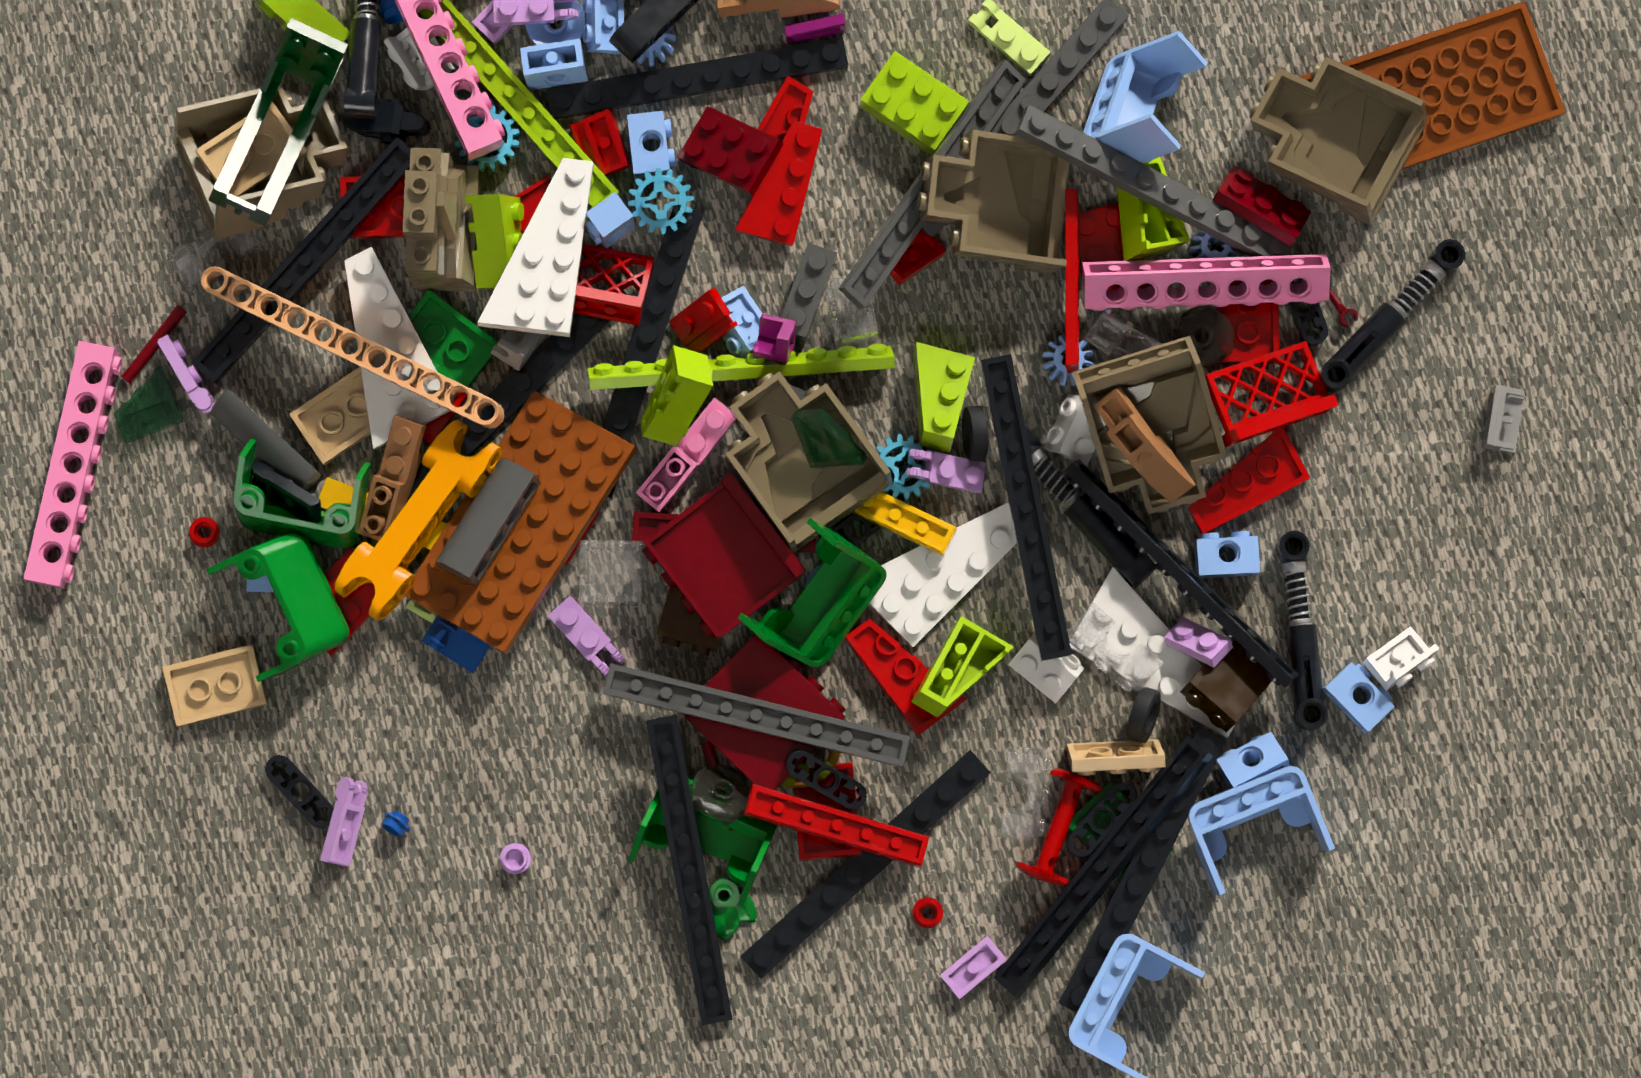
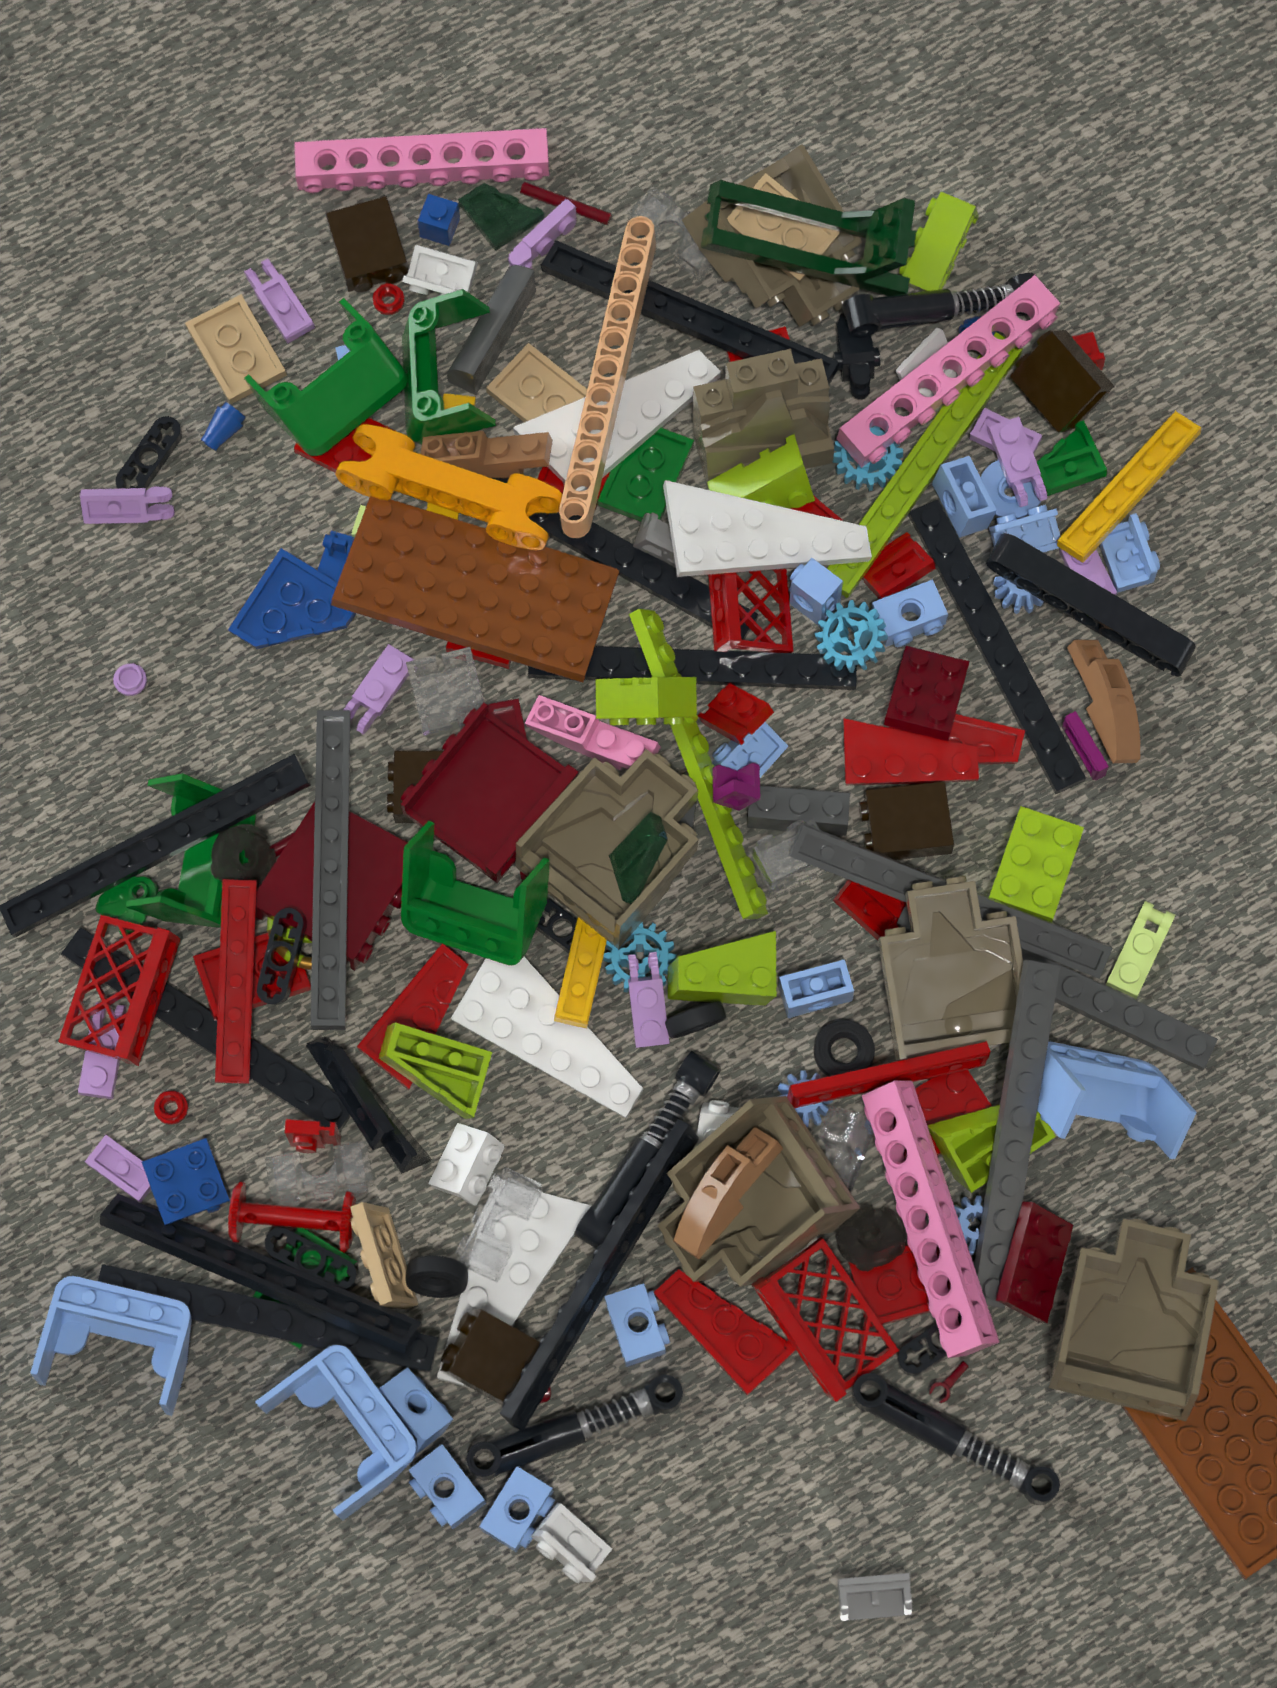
camera: 80 degrees right, 10 degrees down
black hinge [251,460,322,524] -> none
blue plate [381,810,410,838] -> none
dark grey brick [435,458,541,586] -> none
black plate [980,354,1072,662] -> none
lavender plate [1164,617,1233,667] -> none
none -> red fence [58,915,181,1066]
none -> lavender hinge [78,1002,126,1099]
none -> blue hinge [141,1138,230,1225]
none -> blue cone [200,402,245,451]
none -> blue plate [228,548,356,649]
none -> lavender hinge [244,259,315,344]
none -> red plate [284,1119,341,1153]
none -> black wedge [306,1036,432,1174]
none -> dark brown brick [326,196,408,292]
none -> white bracket [402,245,478,296]
none -> light blue brick [408,1444,486,1529]
none -> blue brick [418,194,460,246]
none -> light blue brick [778,959,854,1018]
none -> black tyre [814,1020,875,1077]
none -> dark brown brick [859,782,954,860]

